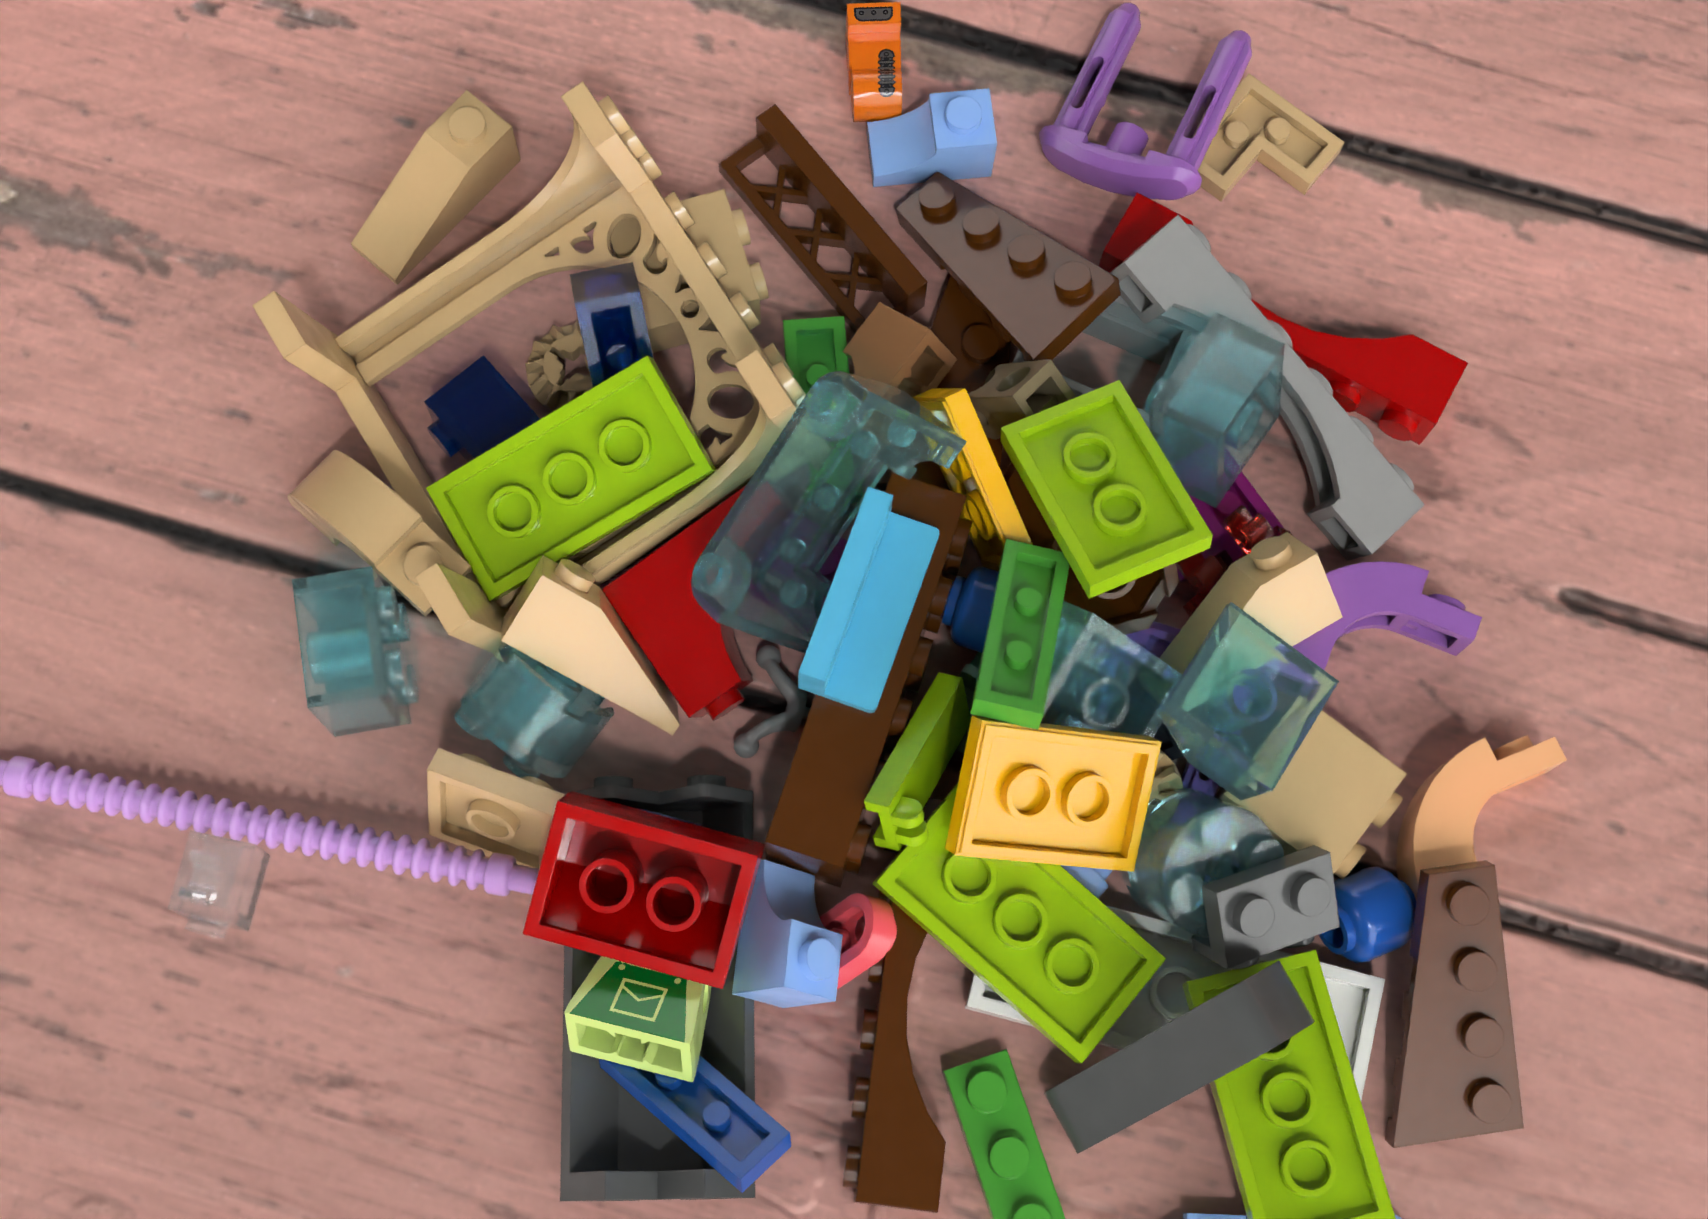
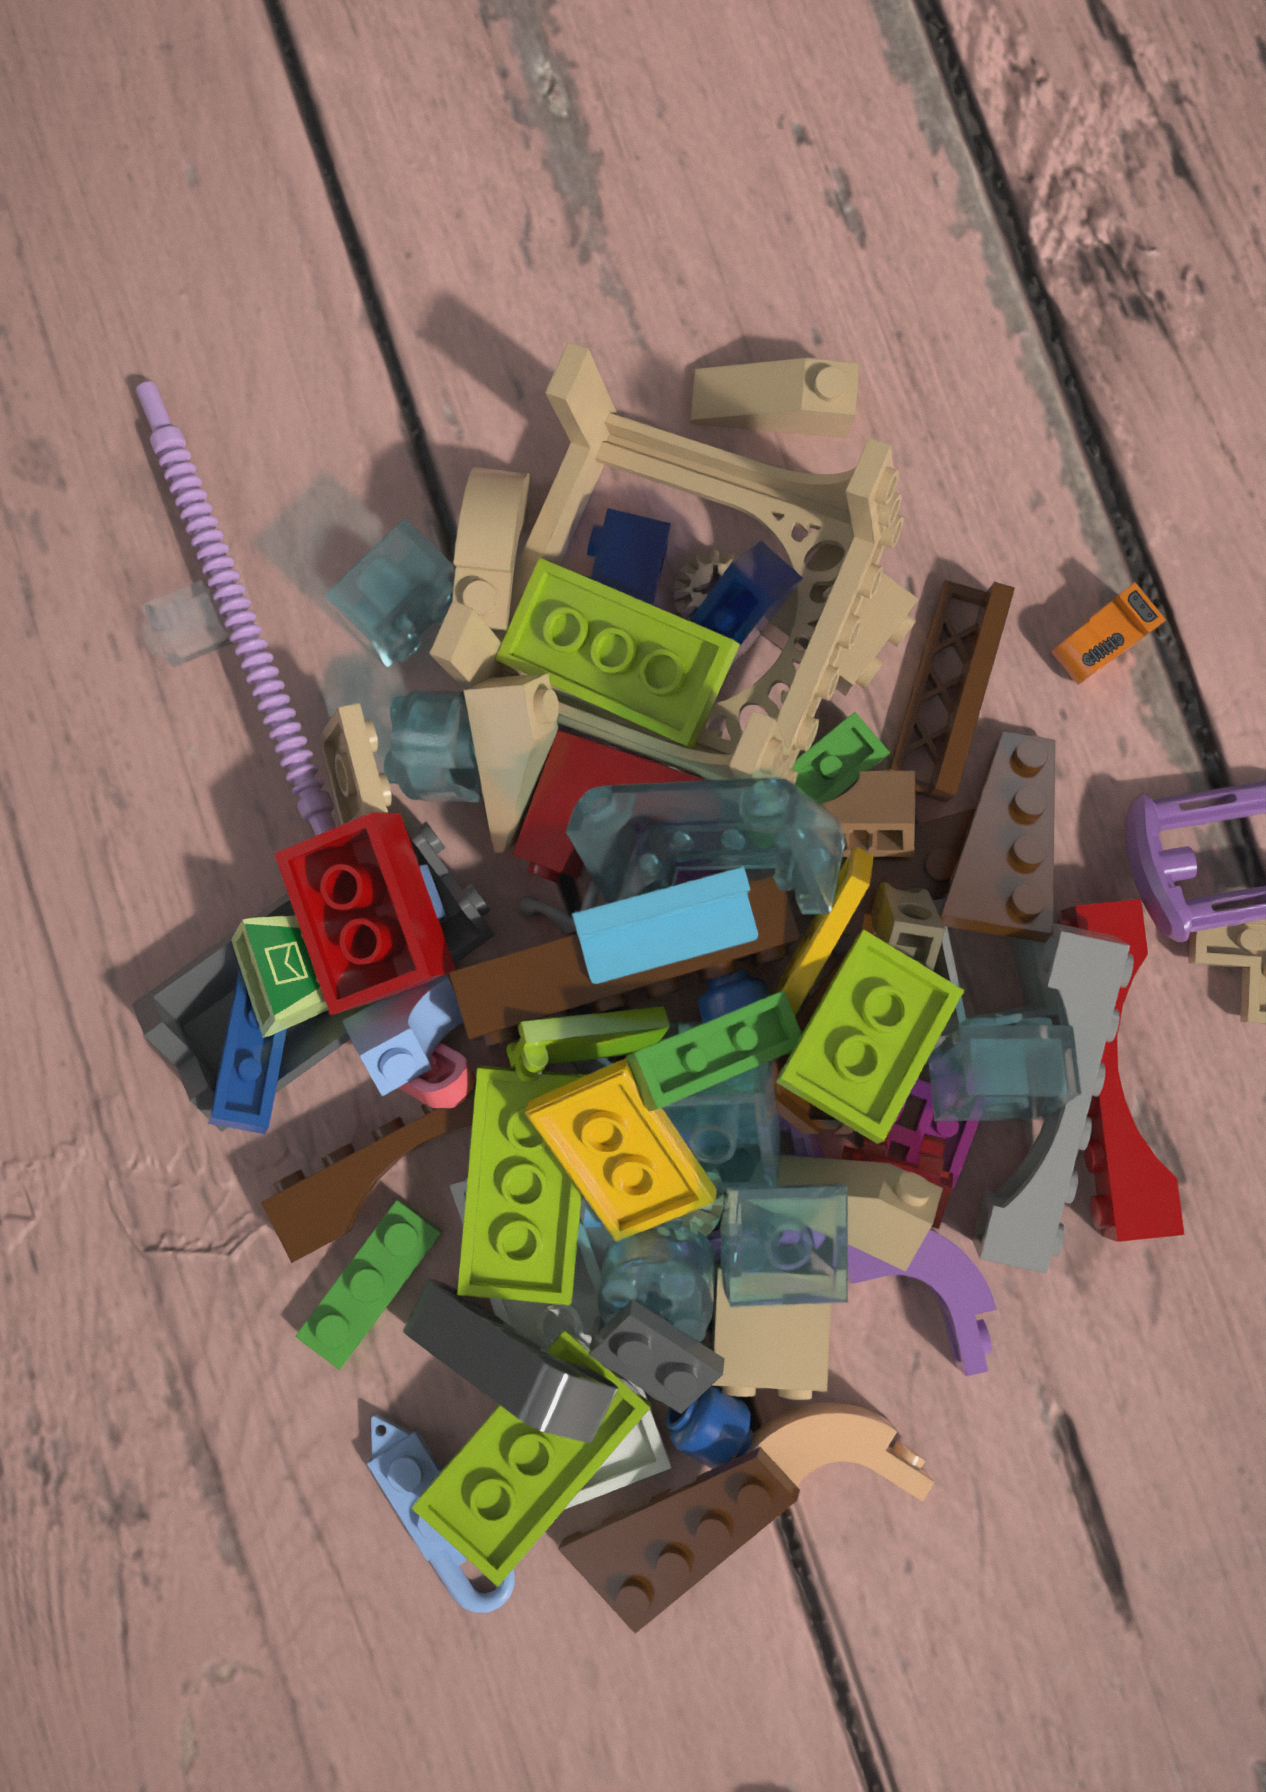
camera: 55 degrees right, 10 degrees up
light blue arch [866,88,997,187] -> none

